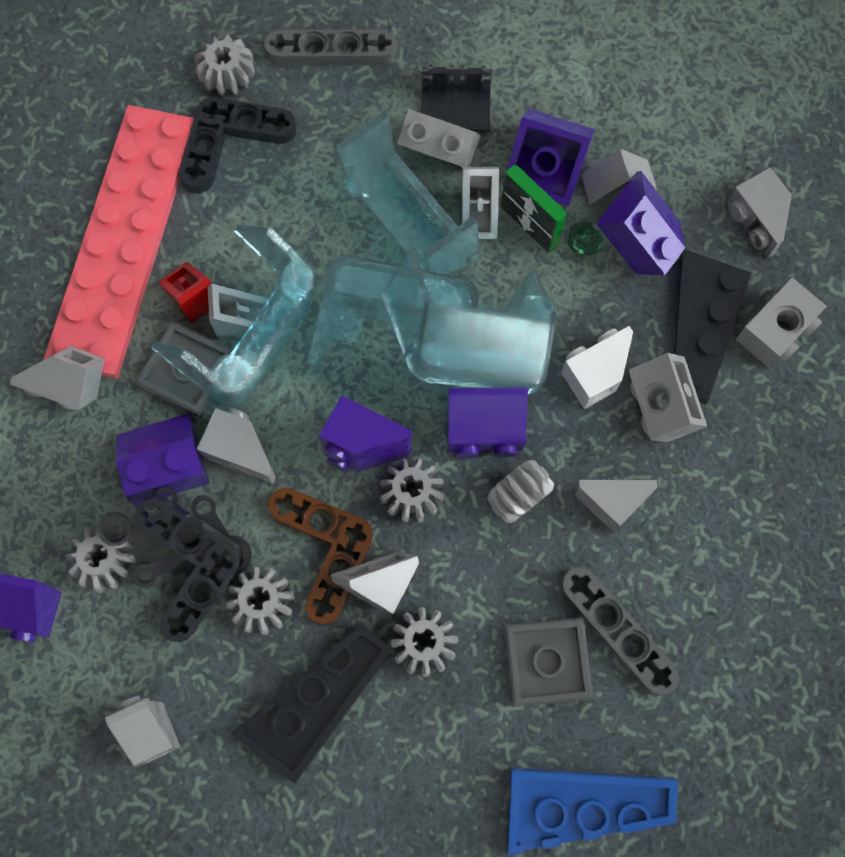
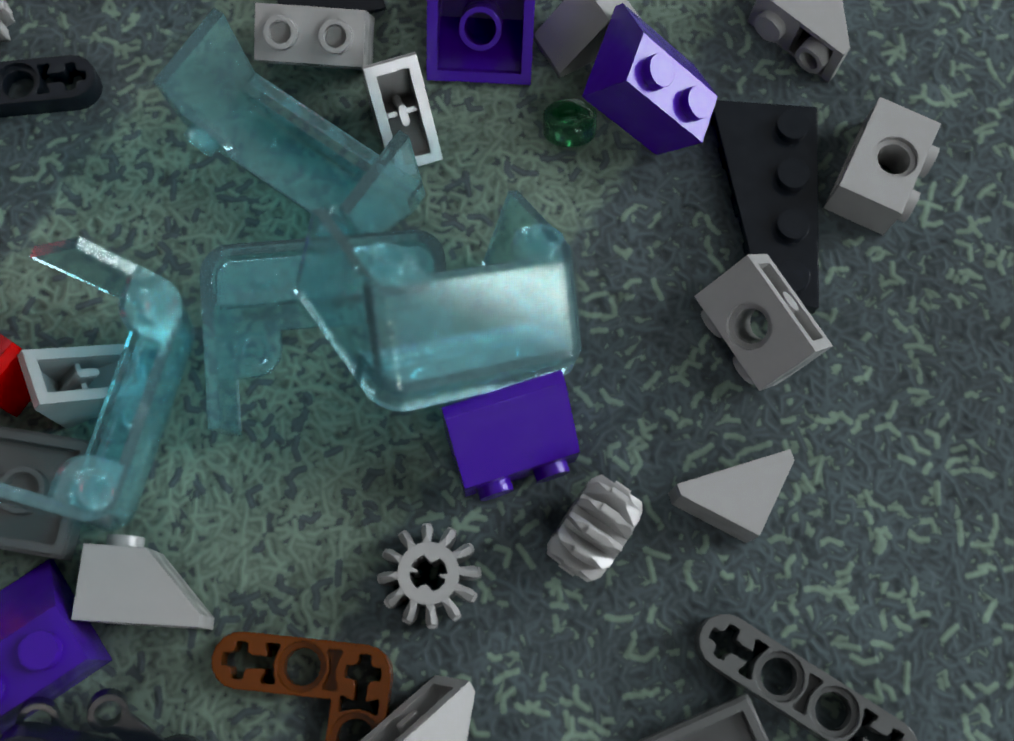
camera: 20 degrees left, 0 degrees up
dark purple slope [319,396,412,472] -> none
tile [500,164,567,253] -> none
white slope [561,326,633,409] -> none

